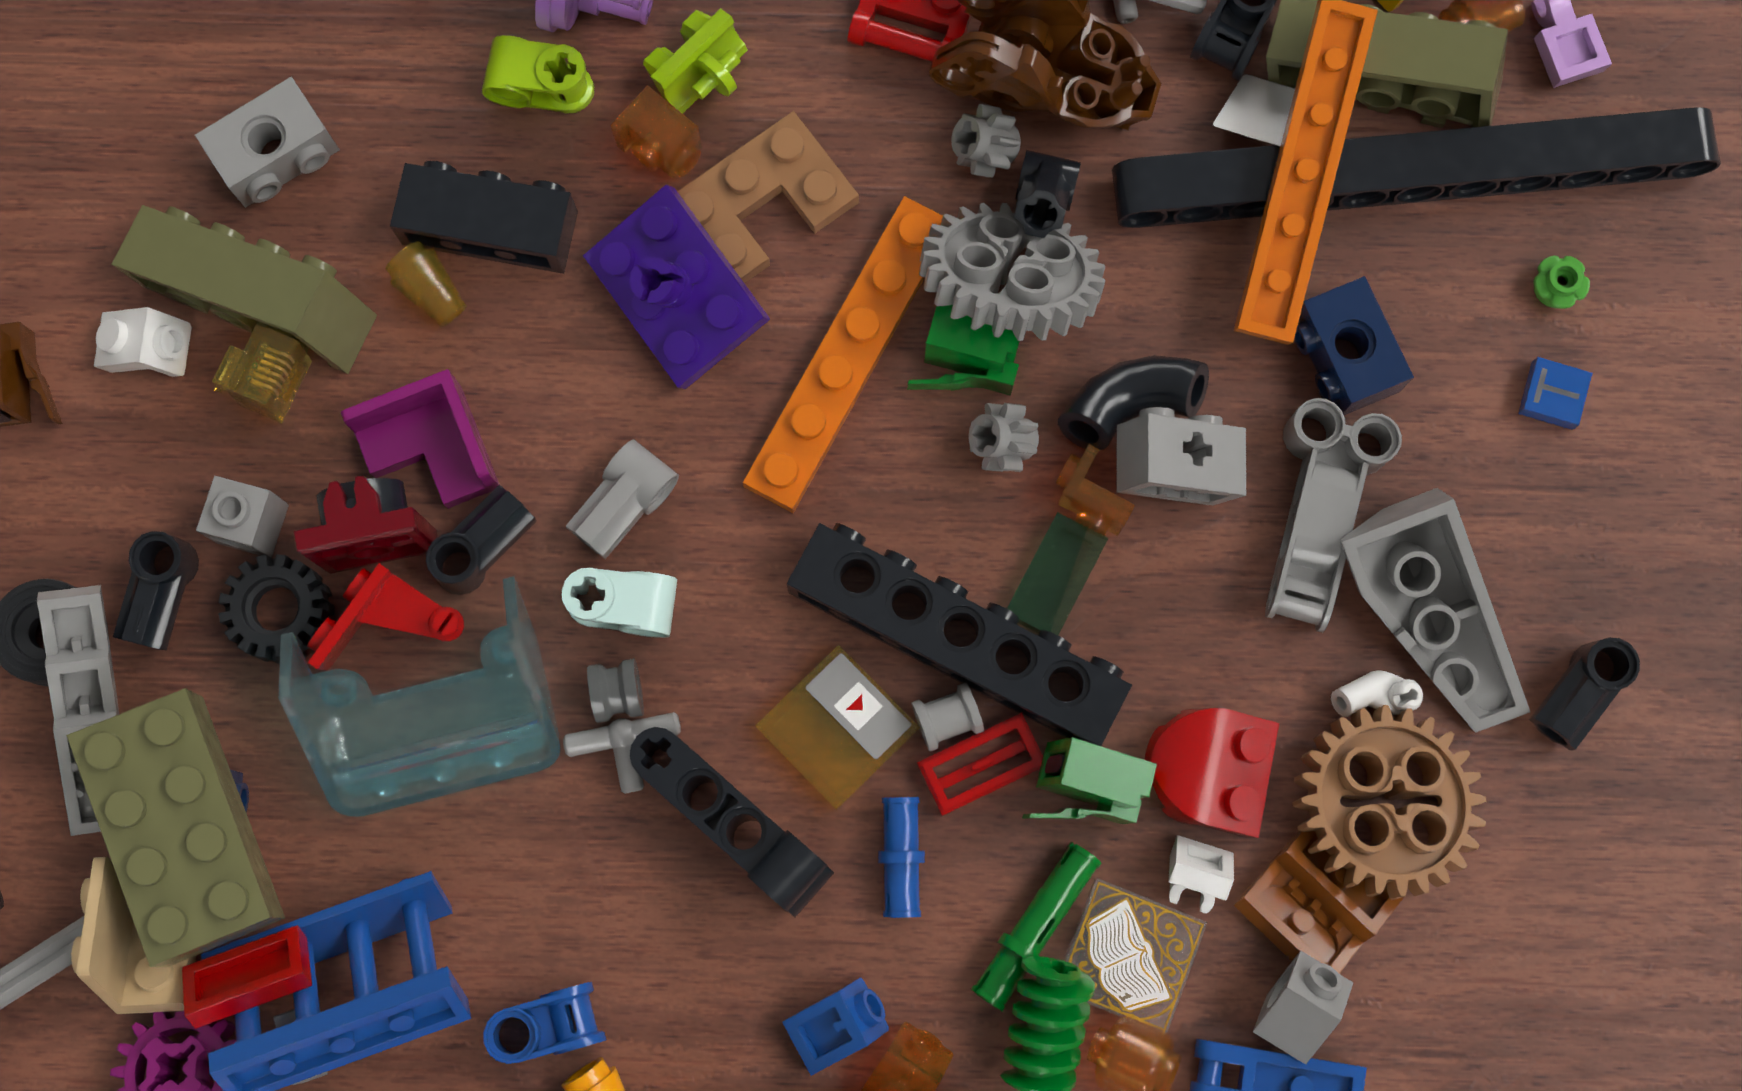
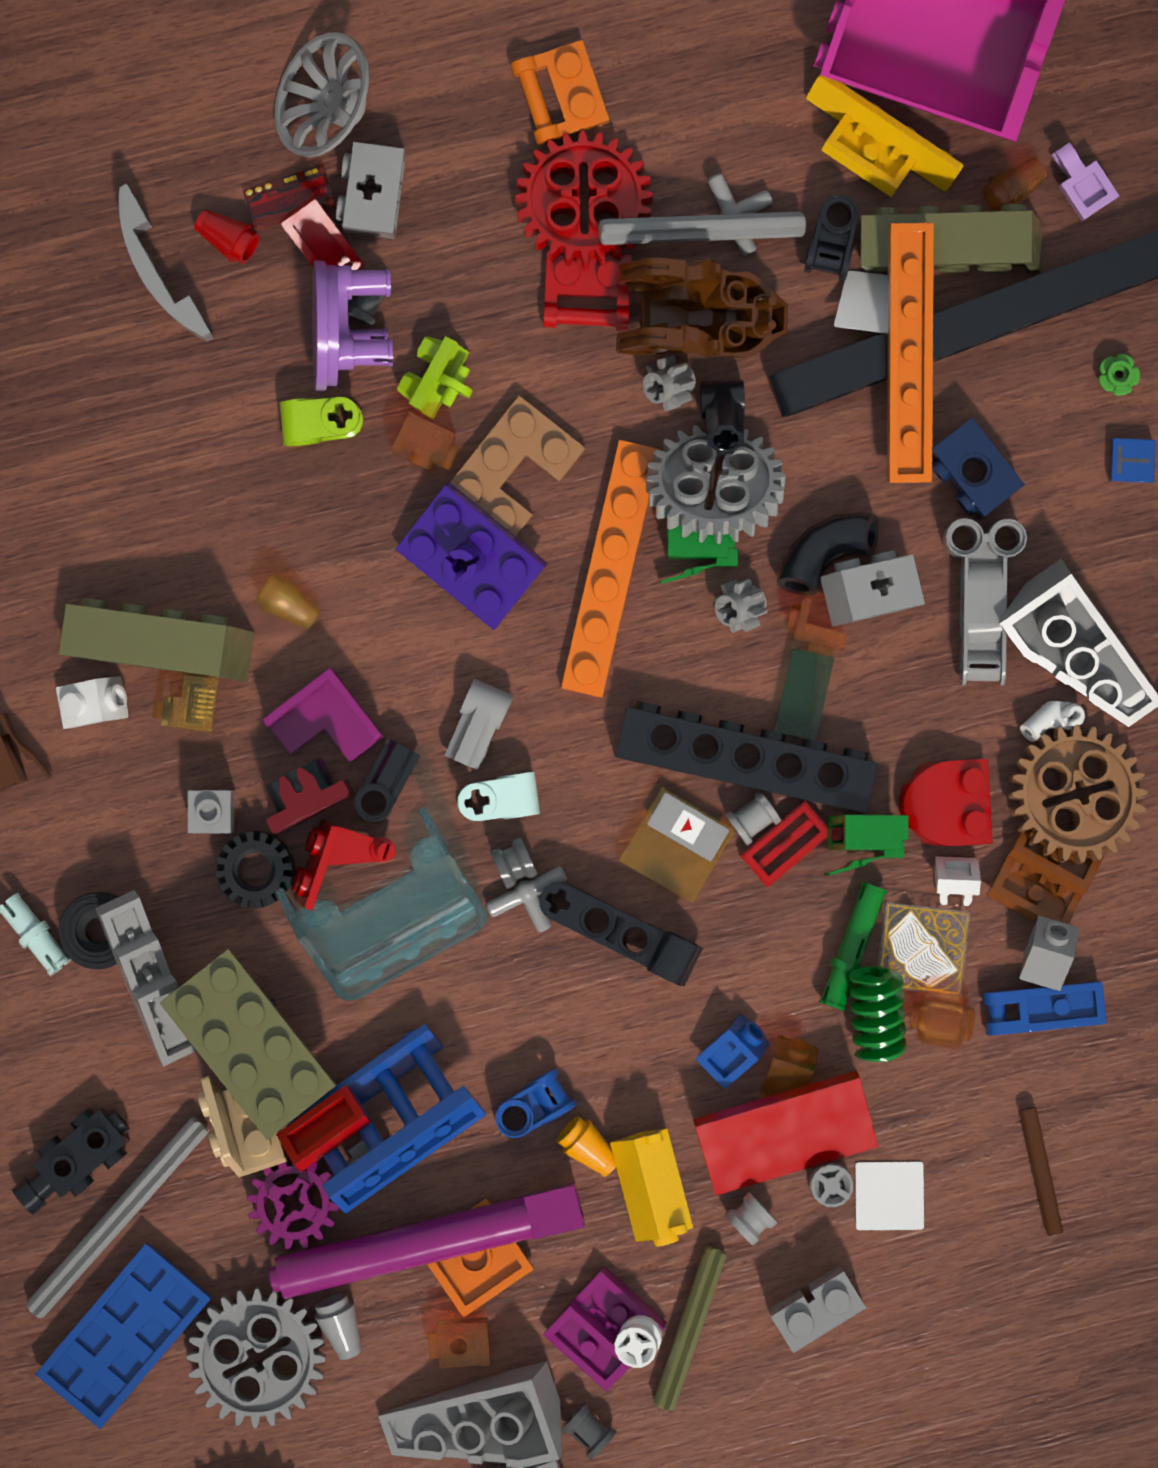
camera: 20 degrees left, 10 degrees up
black piece [113,531,199,651] -> none
light grey brick [195,76,340,208] -> none
black brick [390,161,578,274] -> none
blue pin [878,797,925,918] -> none

